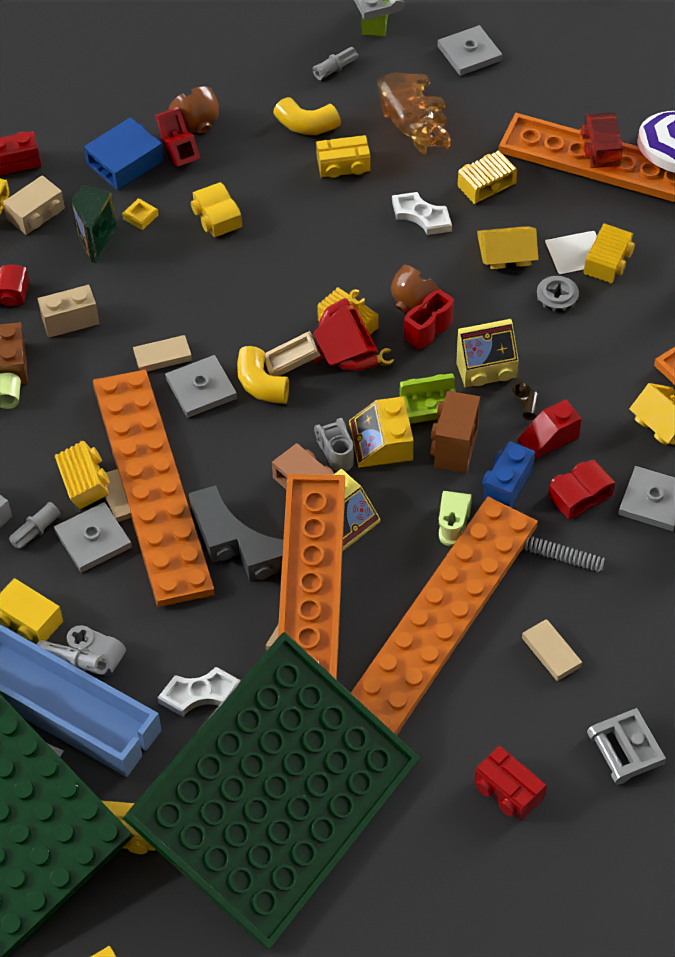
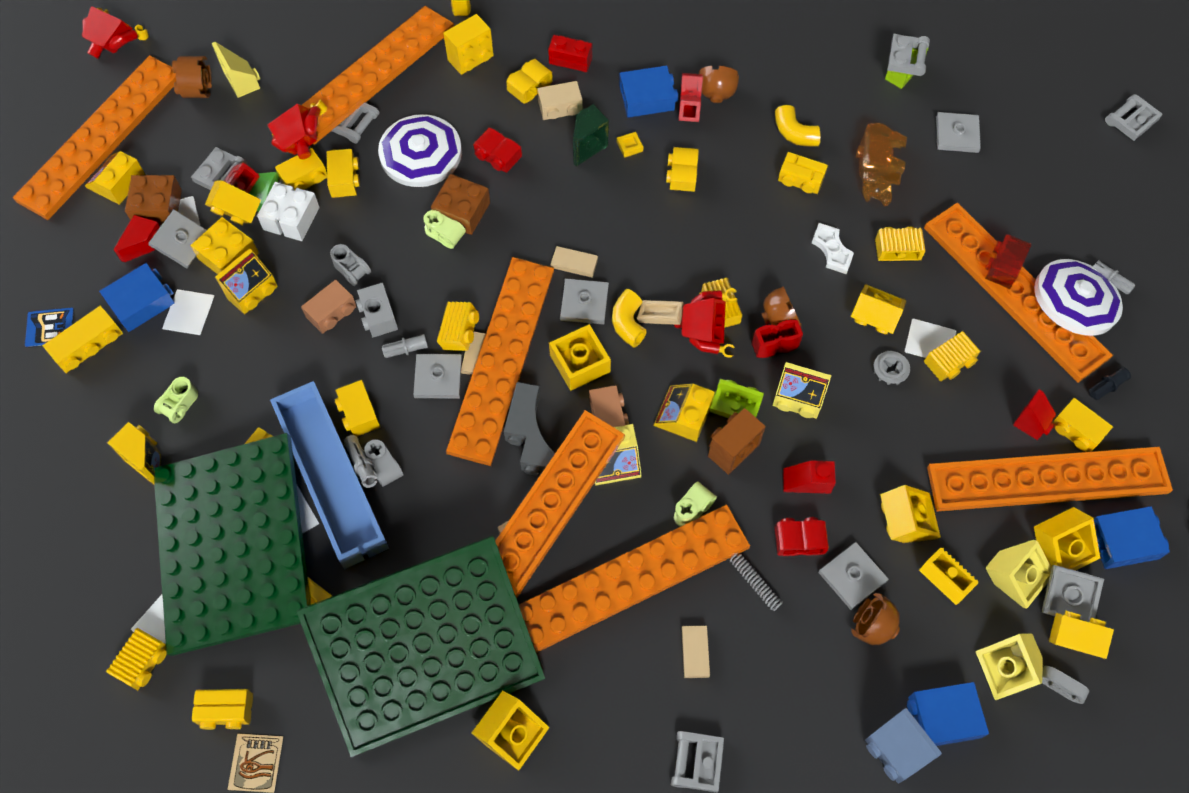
camera: 30 degrees right, 10 degrees up
tan brick [38,285,100,338] -> none
white tile [158,667,241,717] -> none
light grey axle [313,47,358,80] -> none
light grey piece [314,418,354,472] -> none
red brick [474,746,547,821] -> none
blue brick [482,441,535,508] -> none
dark brown arm [512,381,539,420] -> none
none -> yellow slope [471,691,550,771]
none -> yellow brick [549,324,611,391]

